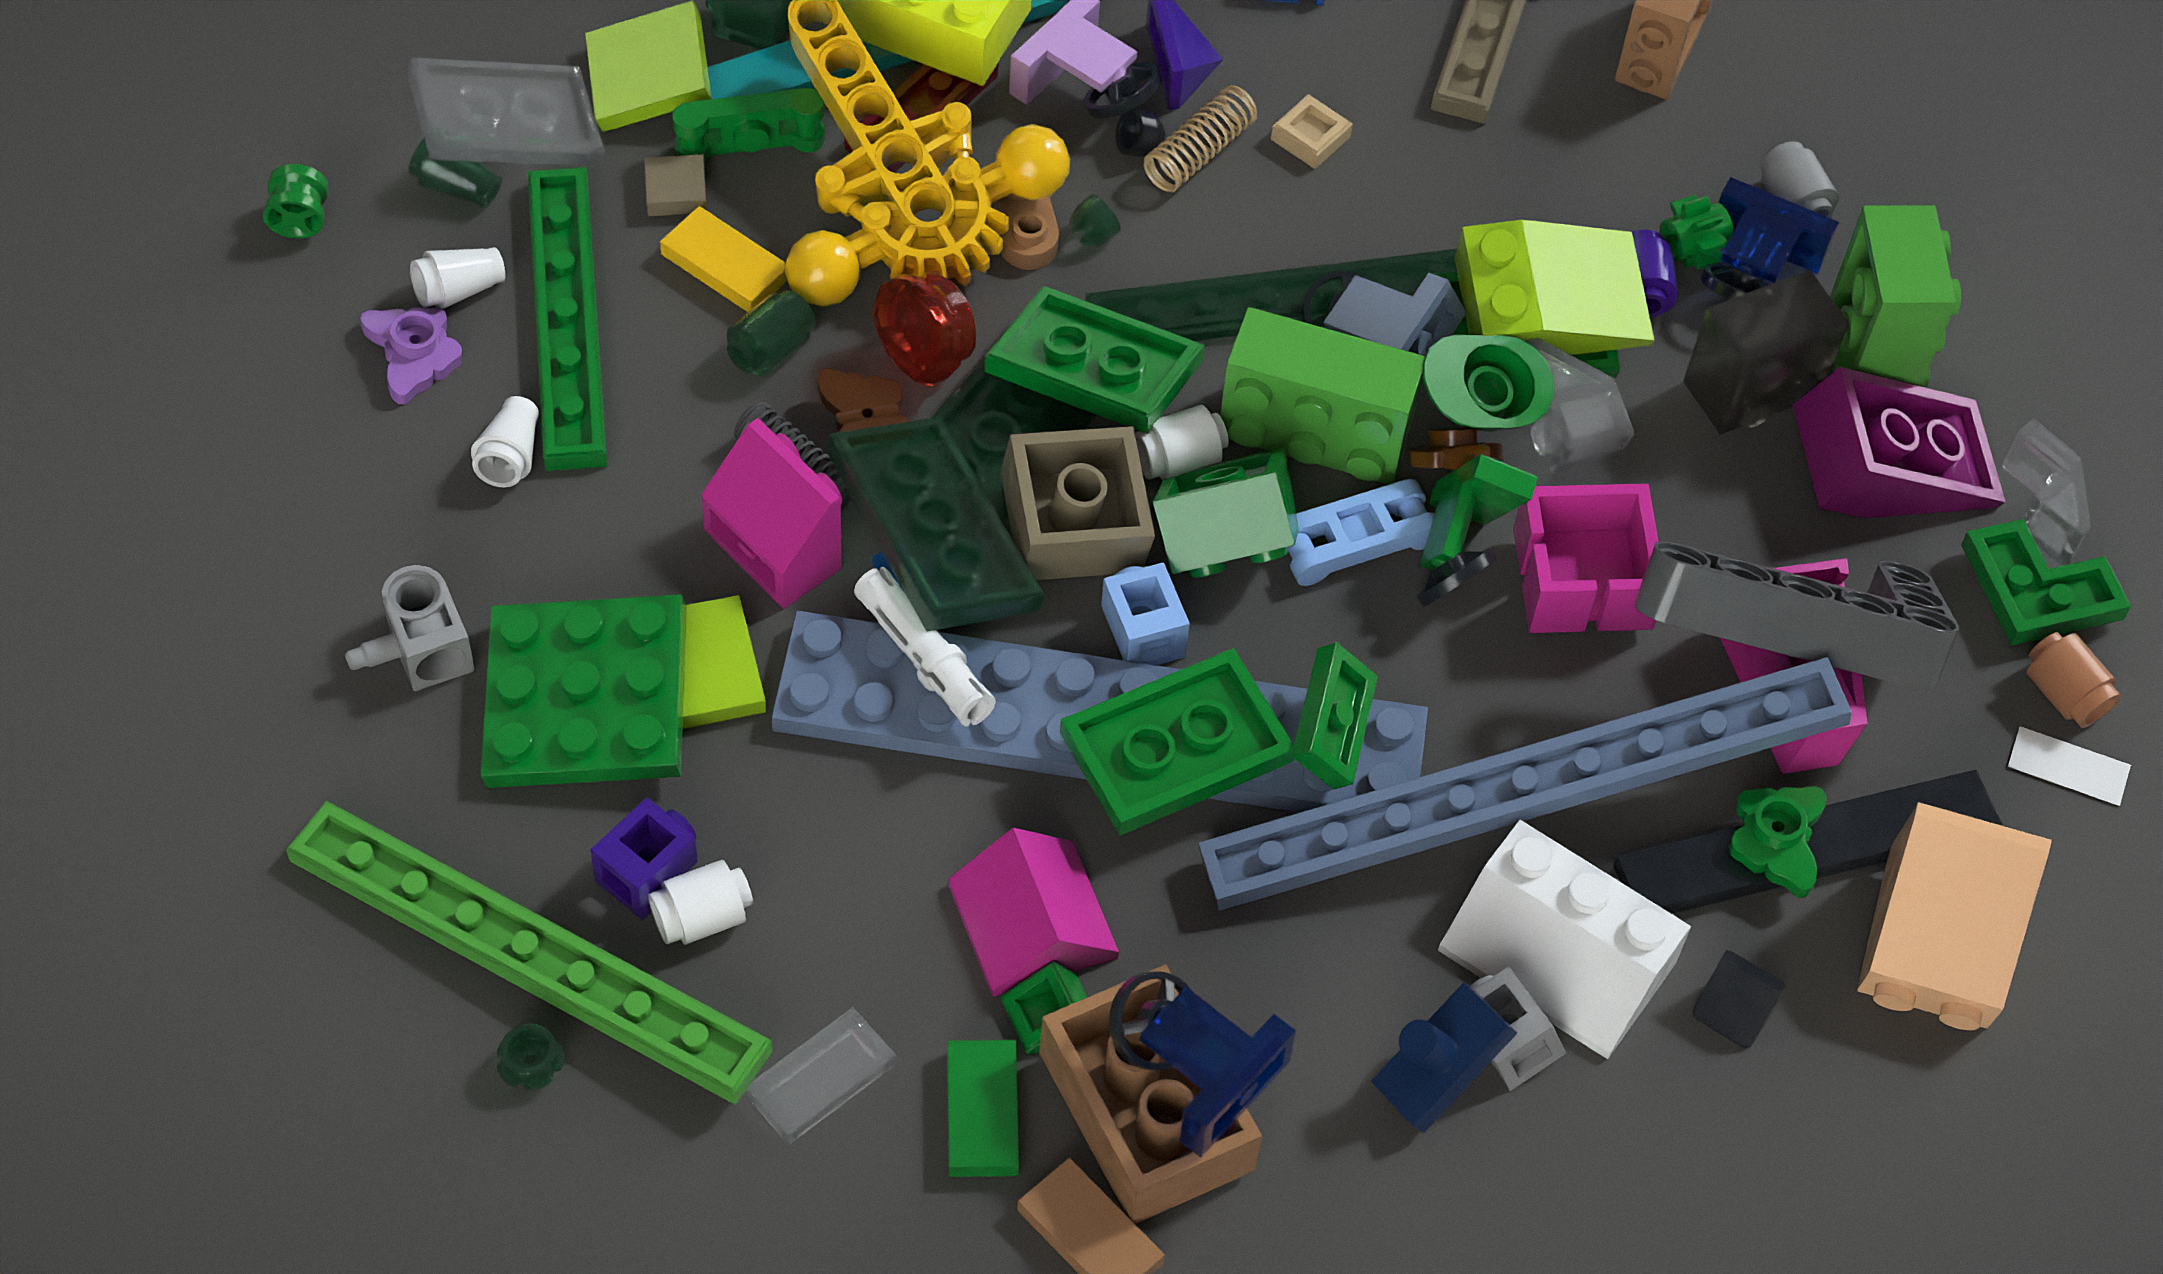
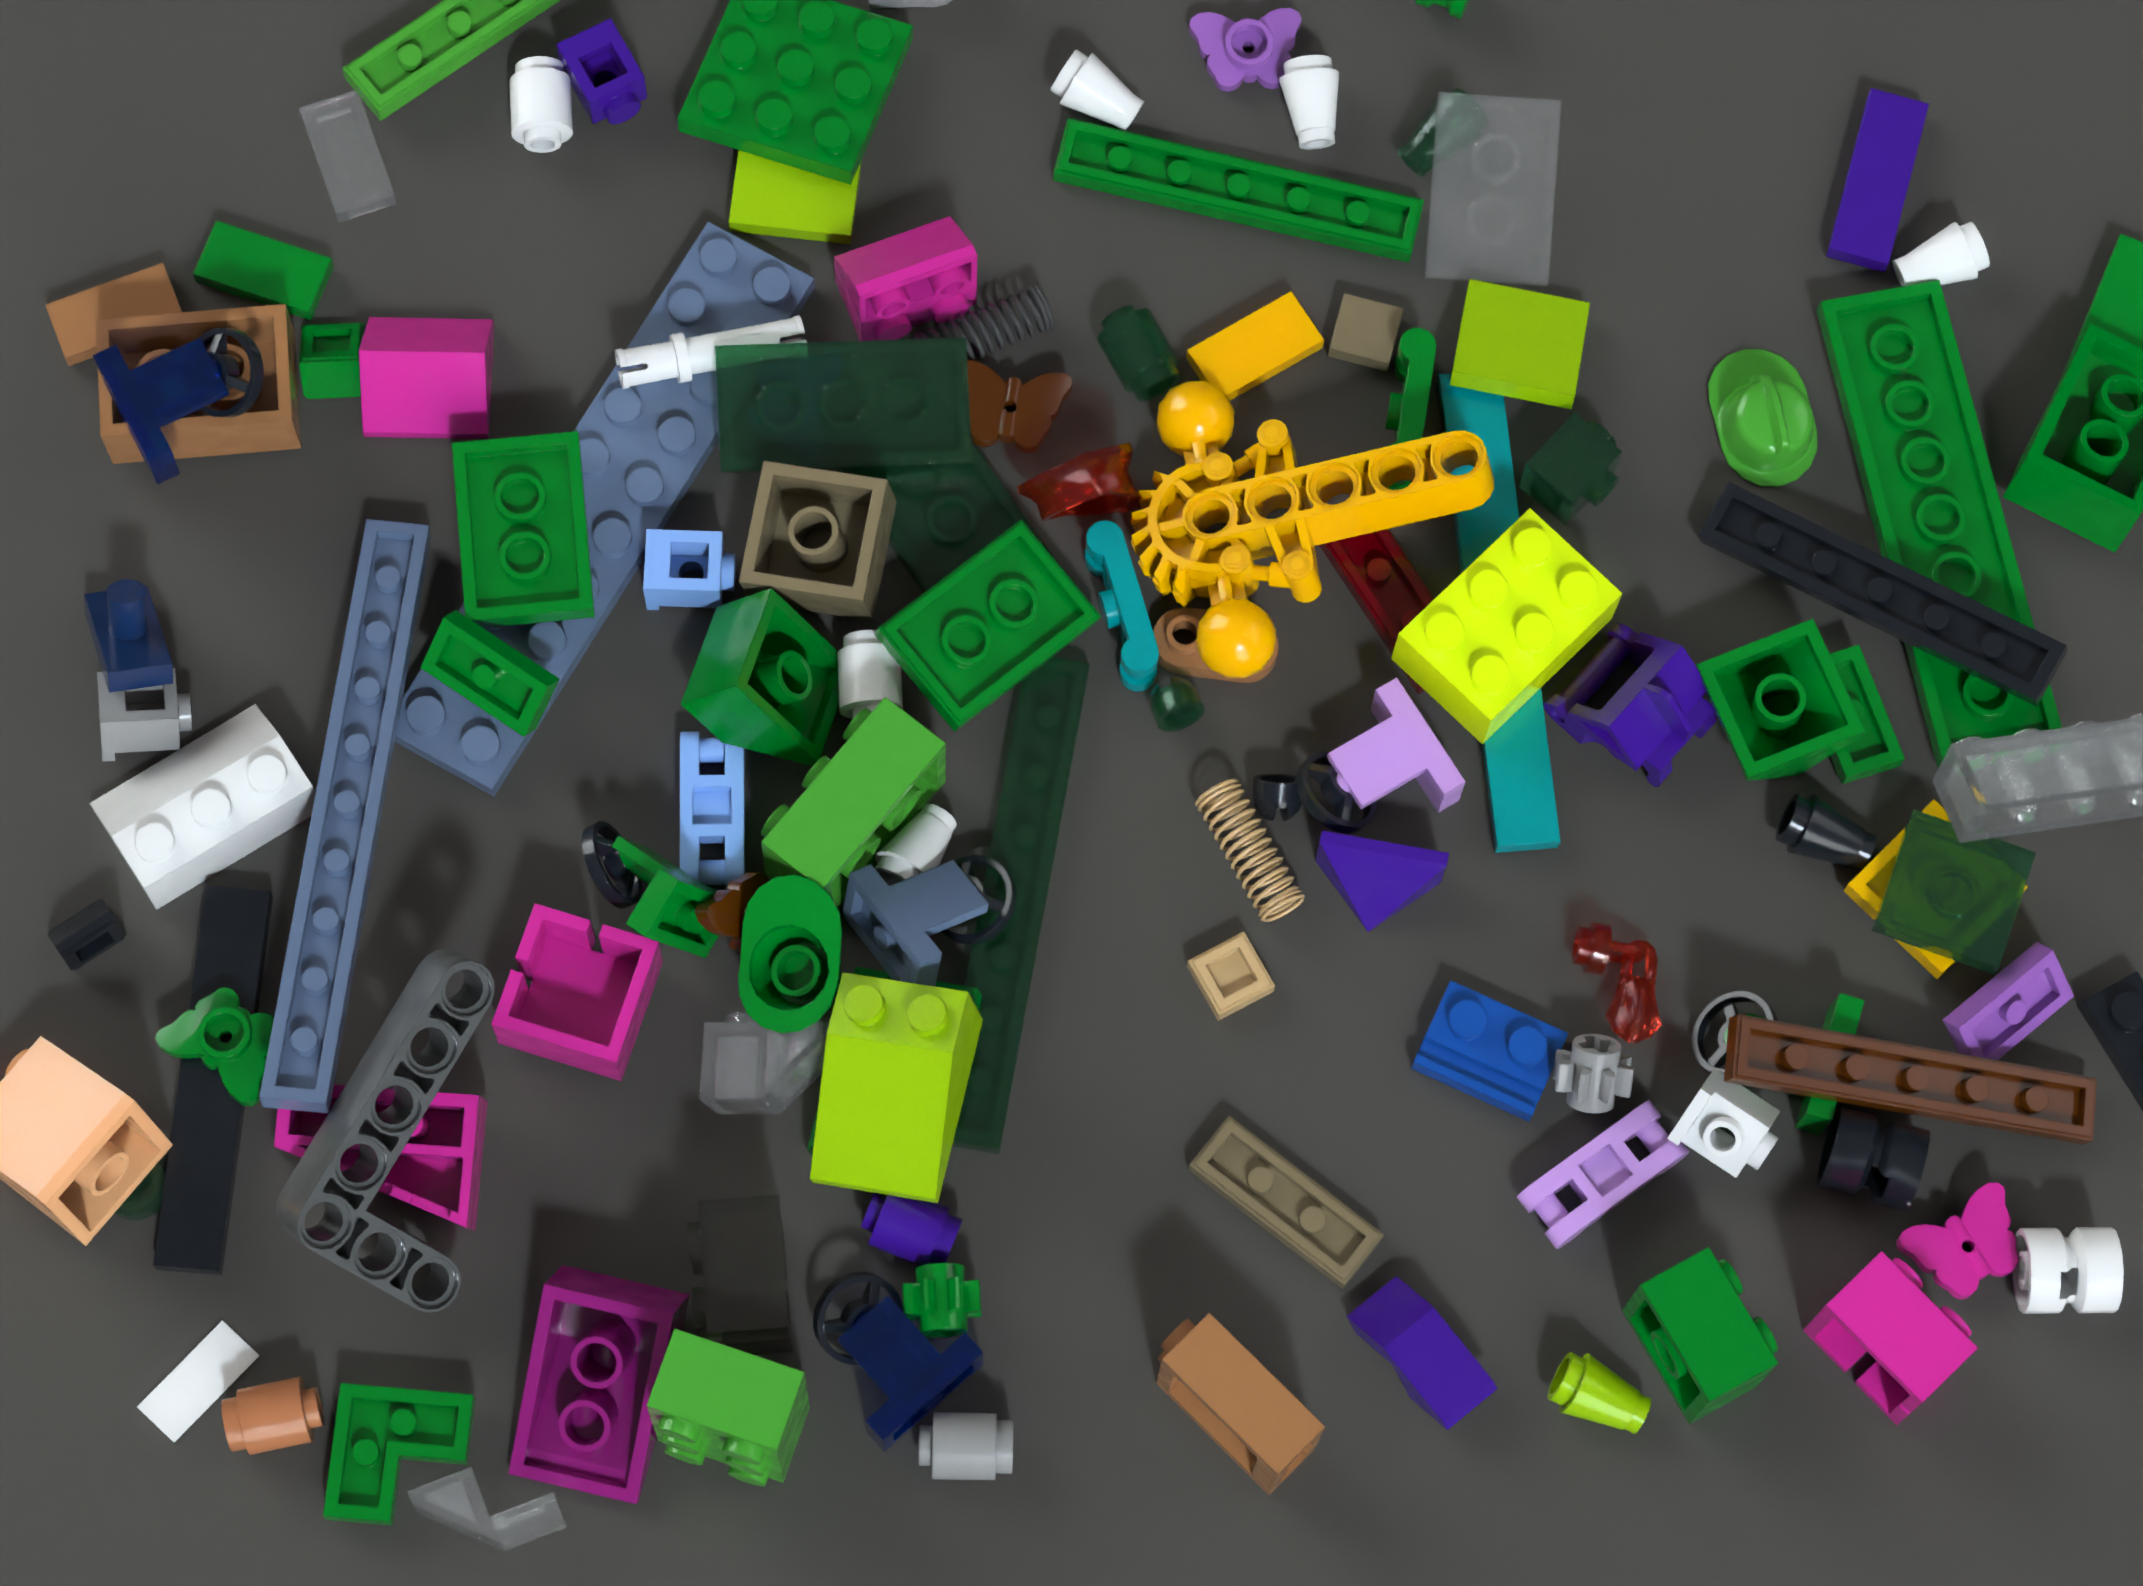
camera: 110 degrees right, 15 degrees up
none -> teal plate [1084,520,1159,692]

